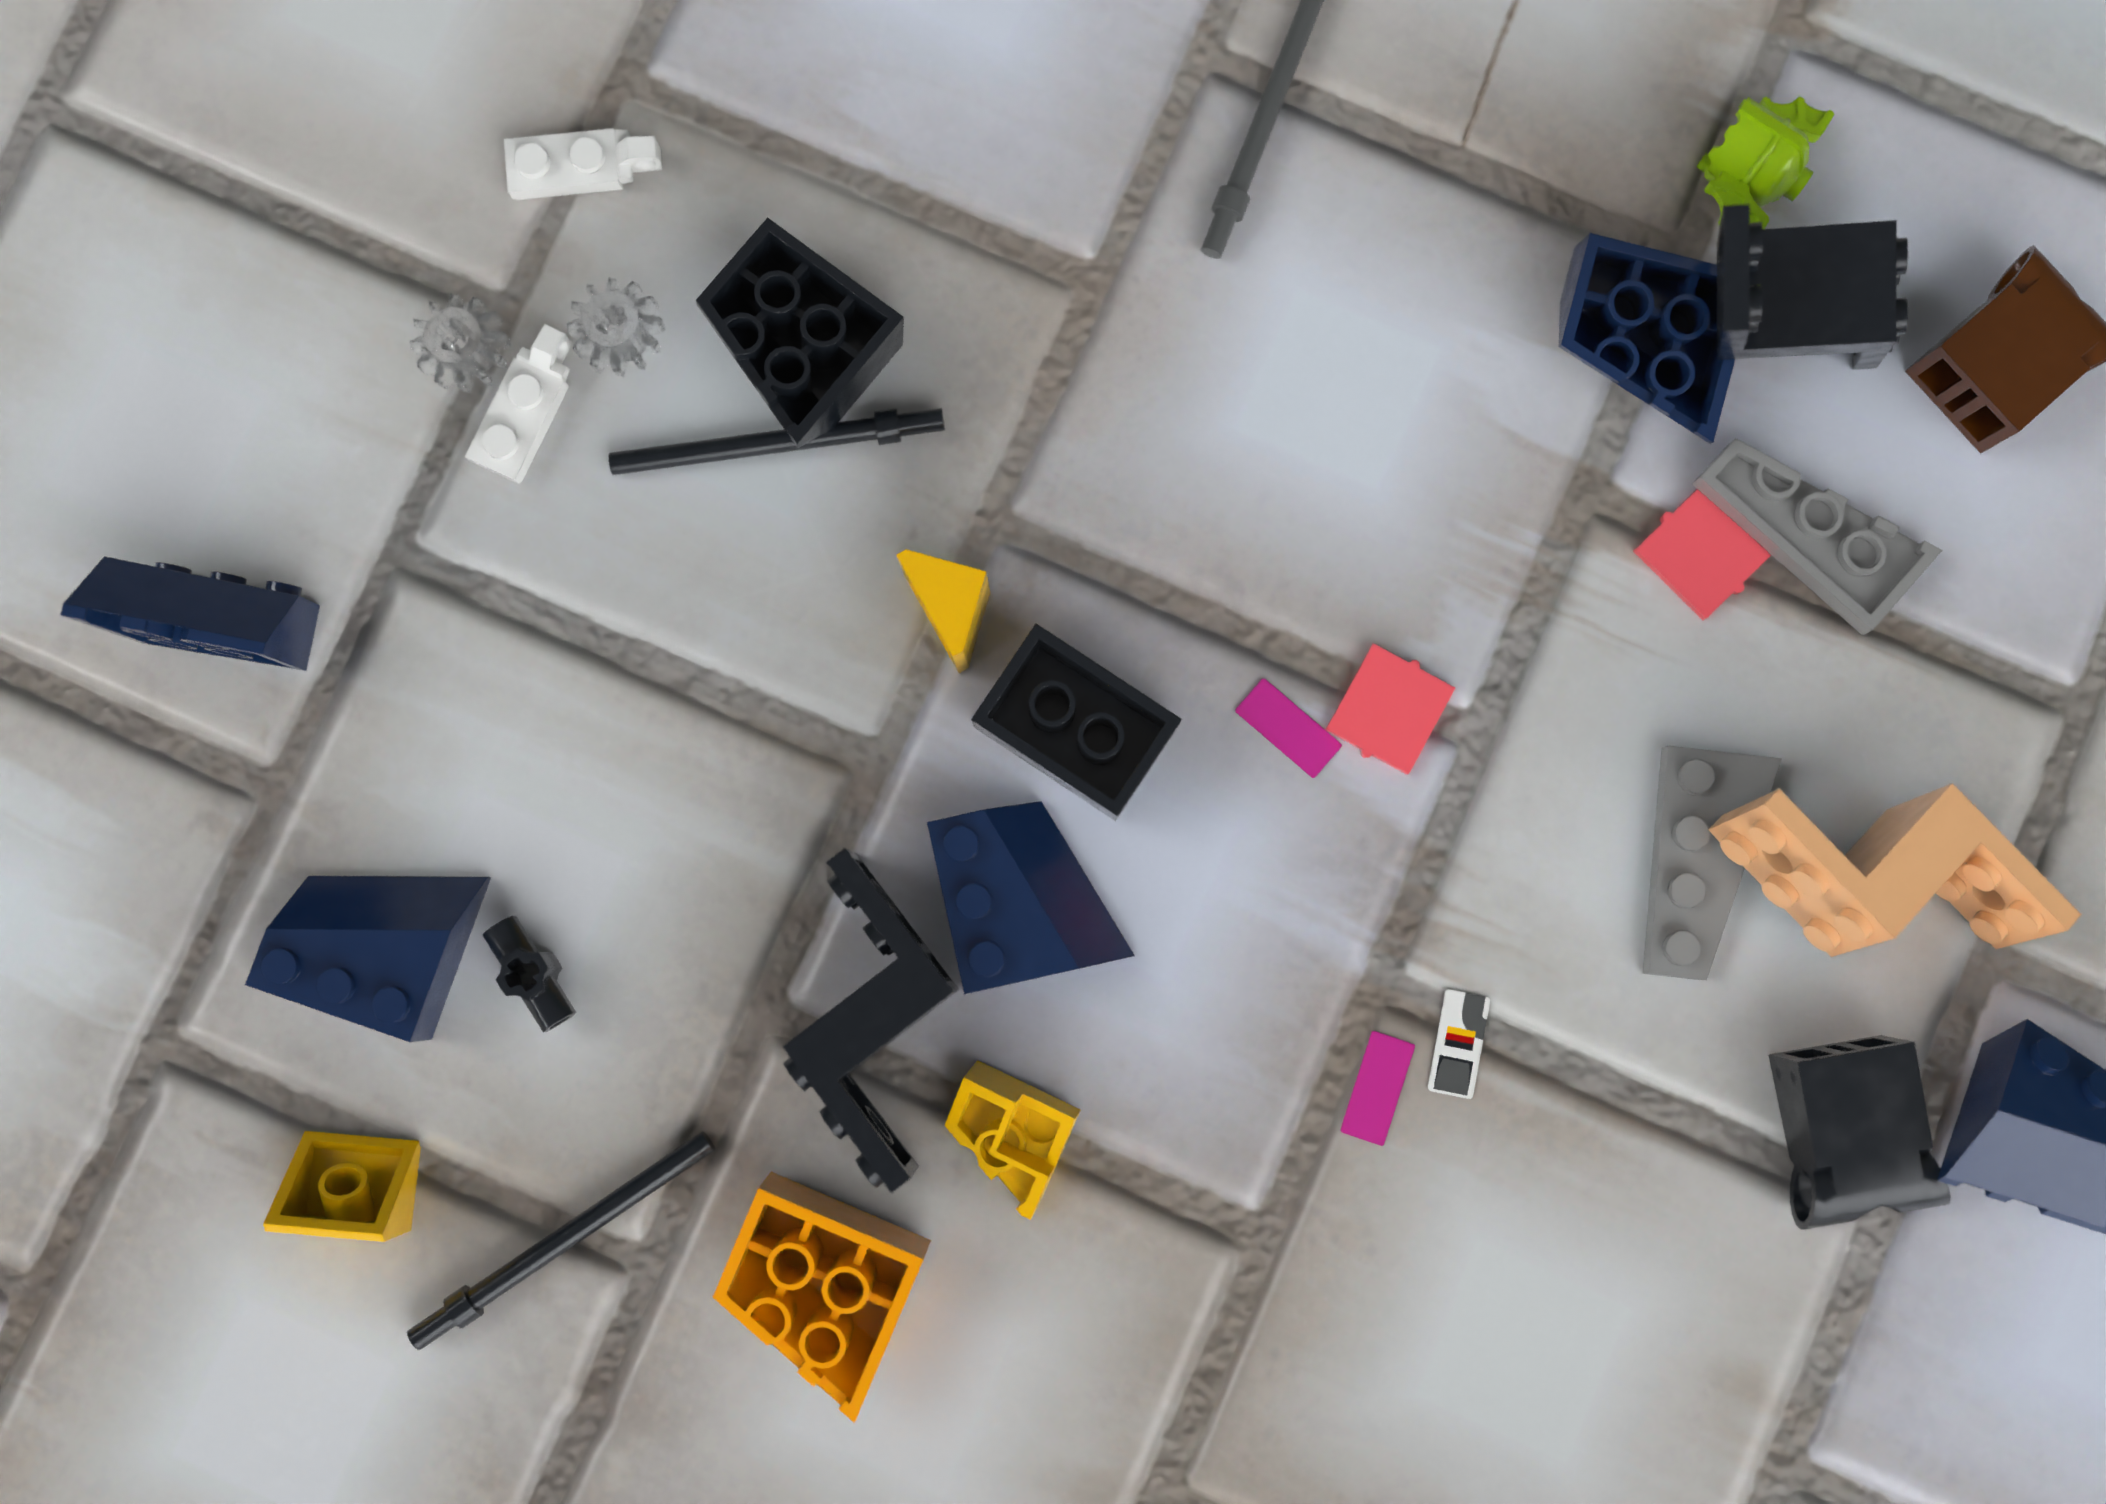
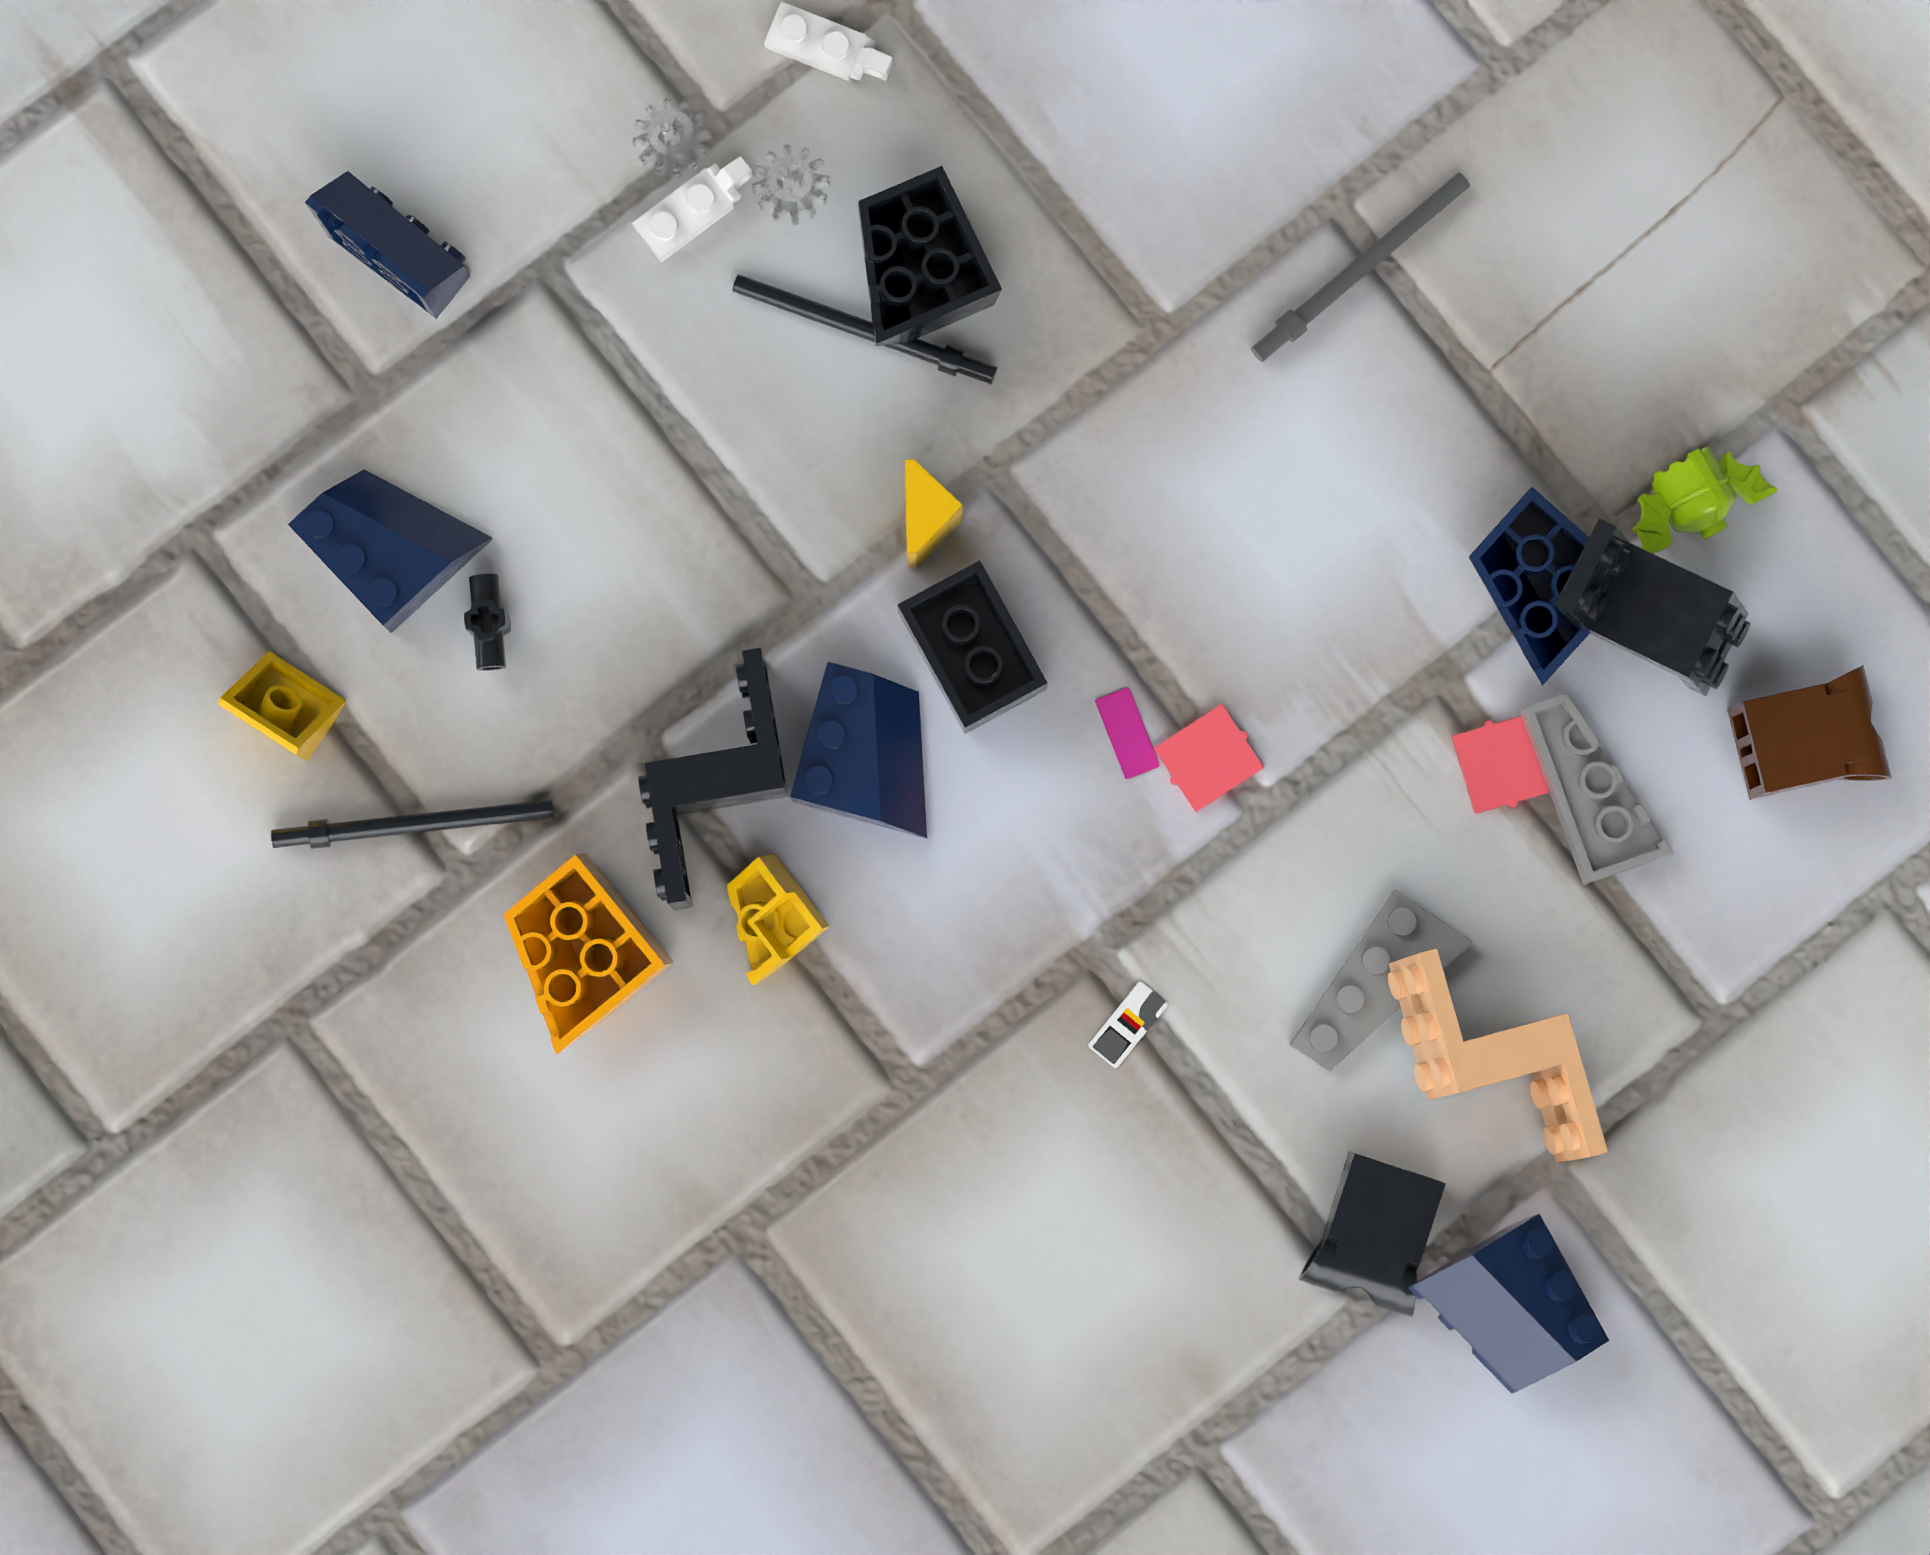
camera: 25 degrees right, 0 degrees up
dark pink sticker [1340,1031,1415,1146] -> none

